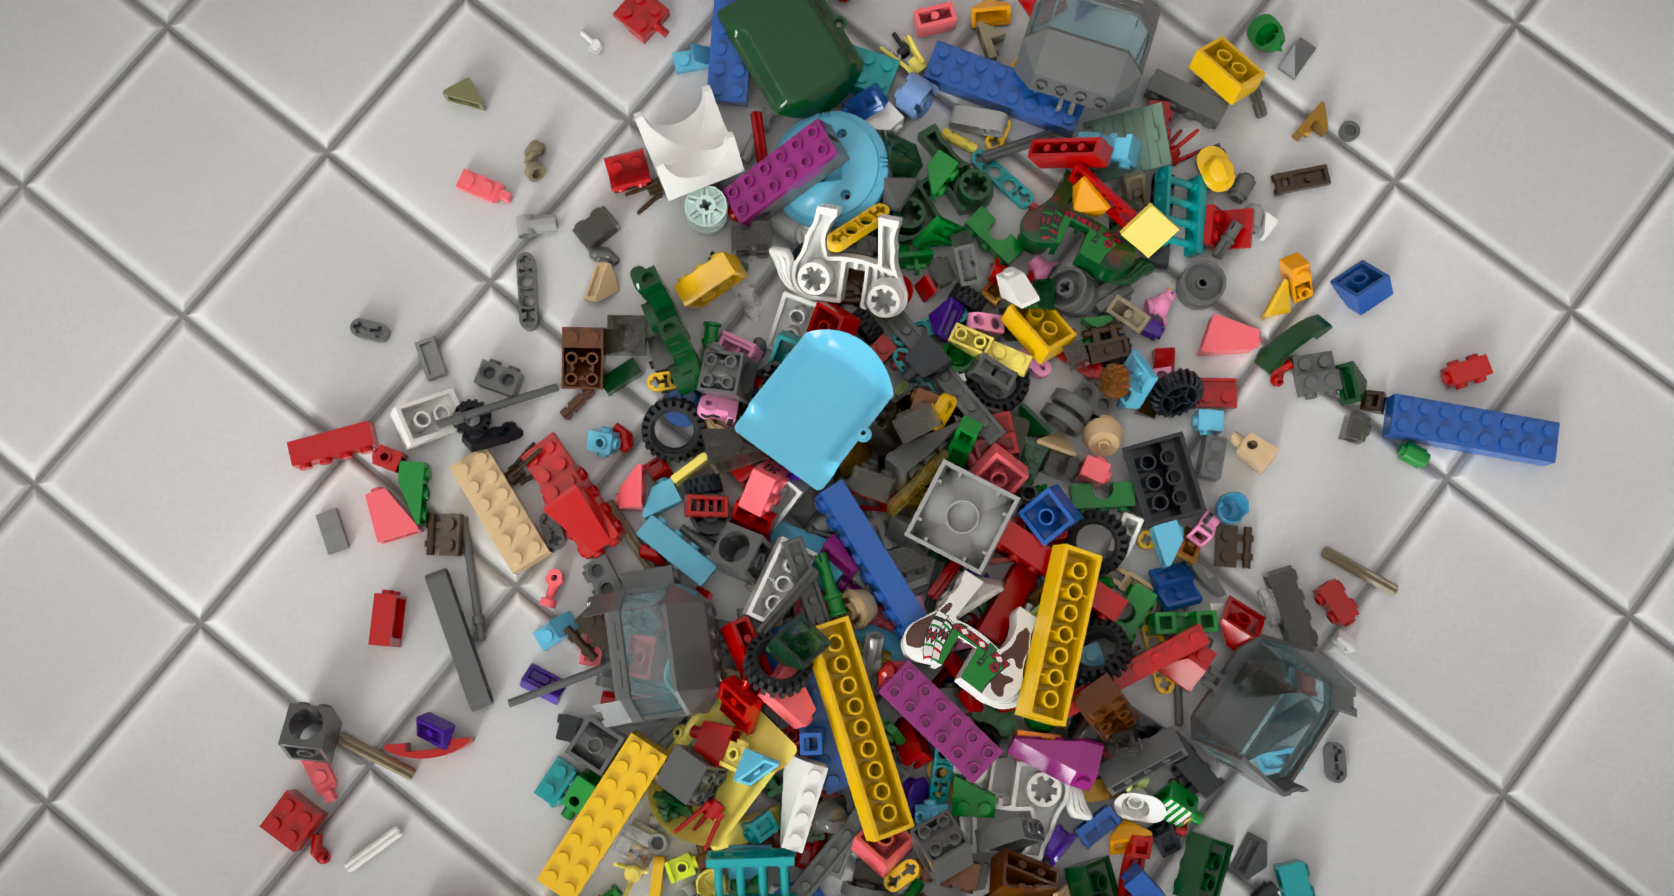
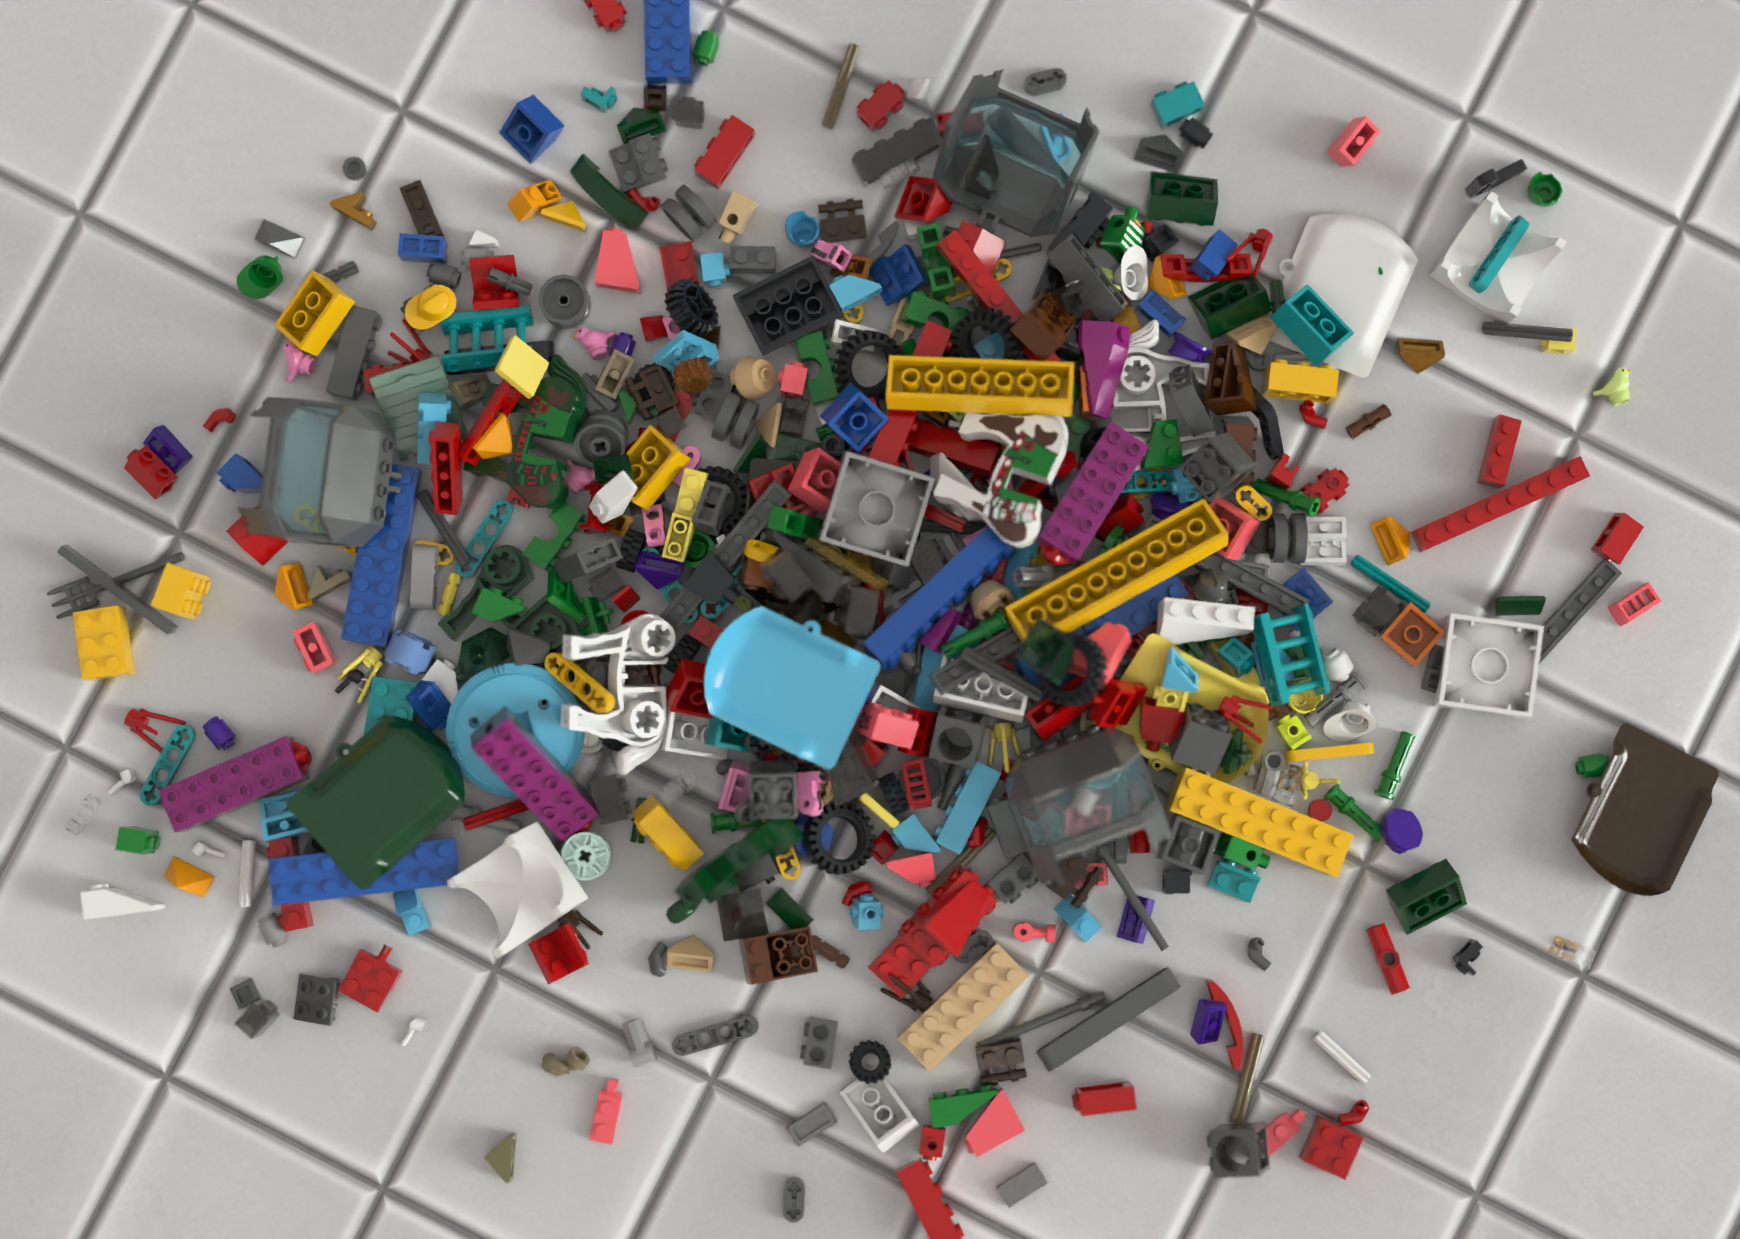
camera: 100 degrees left, 5 degrees up
dark grey bar [436,383,559,428] -> none
black hinge [462,421,523,452] -> none
clear smoke brick [572,205,621,253] -> none
blue brick [799,728,825,755] -> none
none -> bright pink animal [283,341,316,383]
none -> blue hinge [398,233,448,264]
none -> teal bracket [580,87,617,113]
none -> dark grey wheel [660,184,717,242]
none -> red brick [694,115,755,190]
none -> light yellow plant [988,722,1022,773]
none -> light grey piece [1069,785,1099,817]
none -> dark grey arm [1248,937,1271,971]
none -> red tile [1308,799,1332,822]

